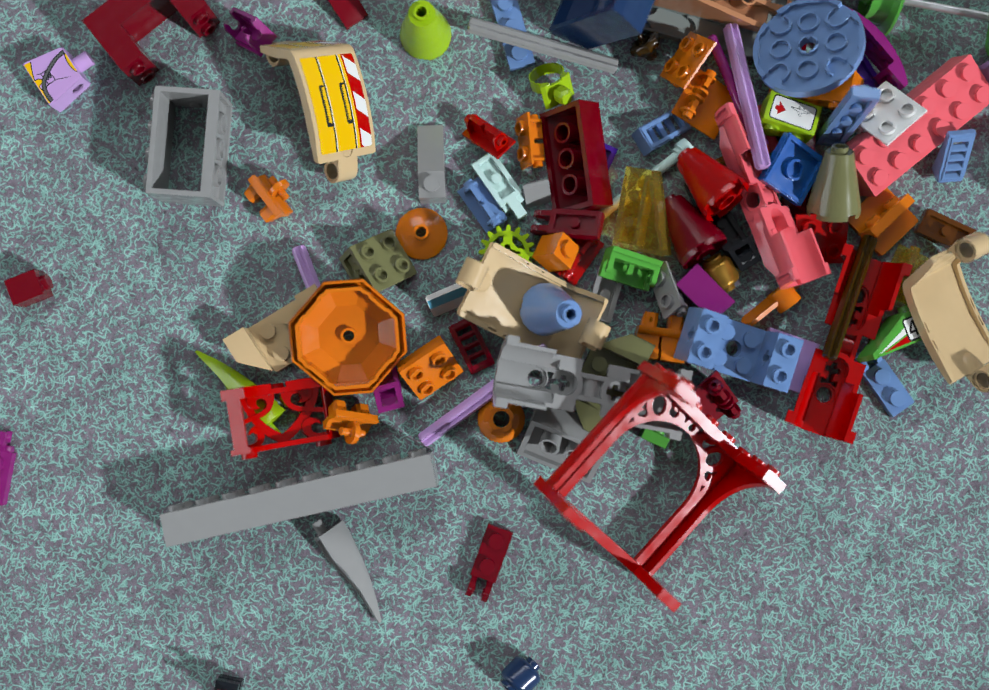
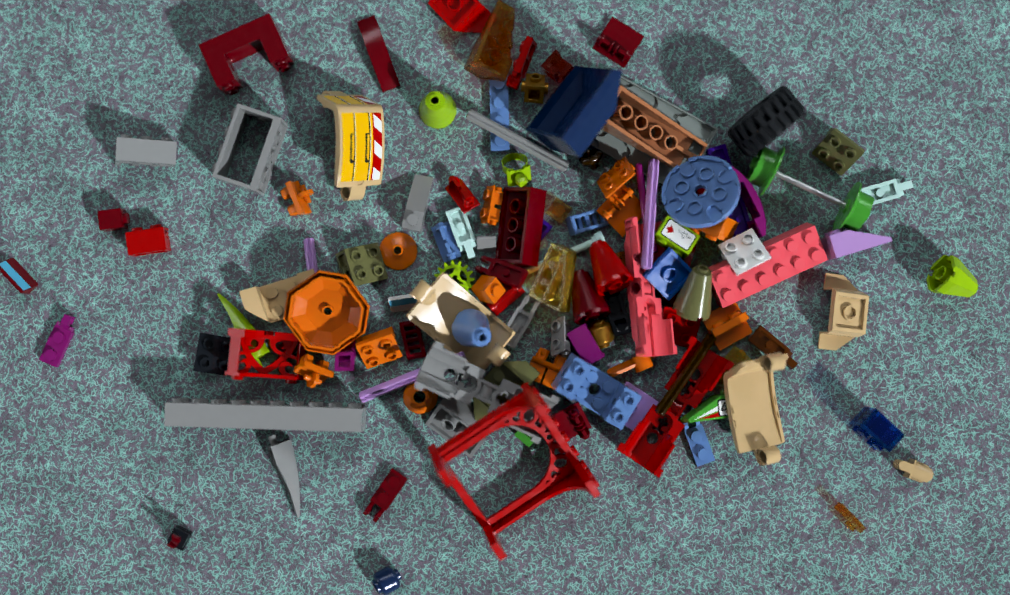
camera: 20 degrees right, 0 degrees up
lavender torso [23,48,95,112] -> none
magenta hinge [223,7,277,57] -> none
bright green hinge [598,245,663,291] -> none
medium blue plate [815,85,881,146] -> none
medium blue slope [932,129,976,183] -> none
none -> light grey wedge [115,134,177,167]
none -> red hinge [125,224,171,257]
none -> black hinge [193,333,231,376]
none -> clear orange plate [546,198,572,224]

